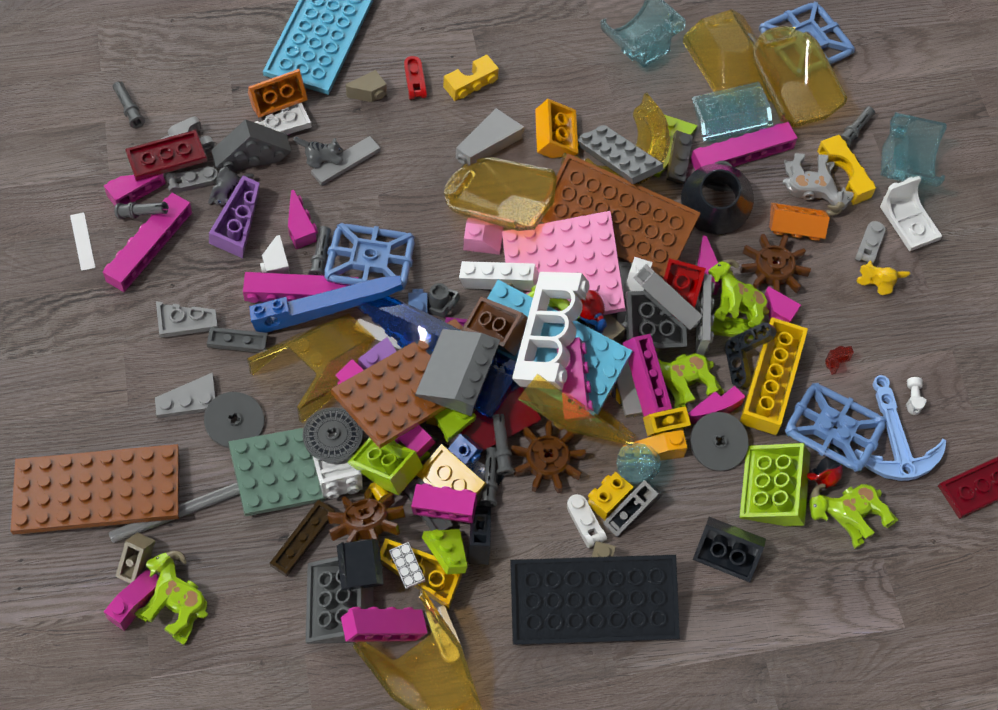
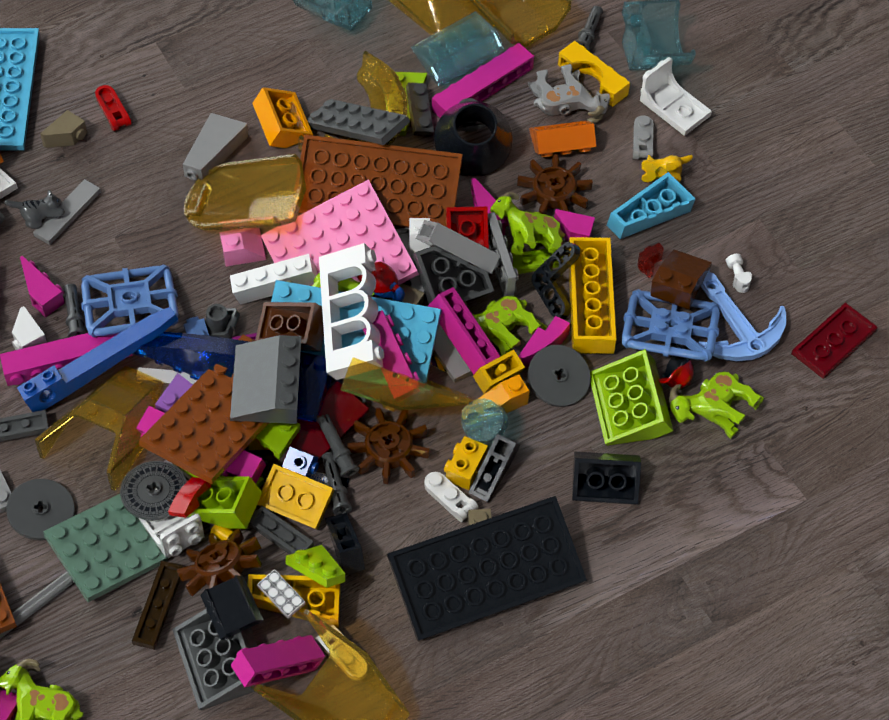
camera: 15 degrees left, 5 degrees down
dark pink brick [411,483,477,523] -> none
yellow arch [443,54,499,101] -> none
none -> red slope [168,477,211,518]
none -> medium azure wedge [606,172,696,239]
none -> reddish brown slope [651,249,712,309]

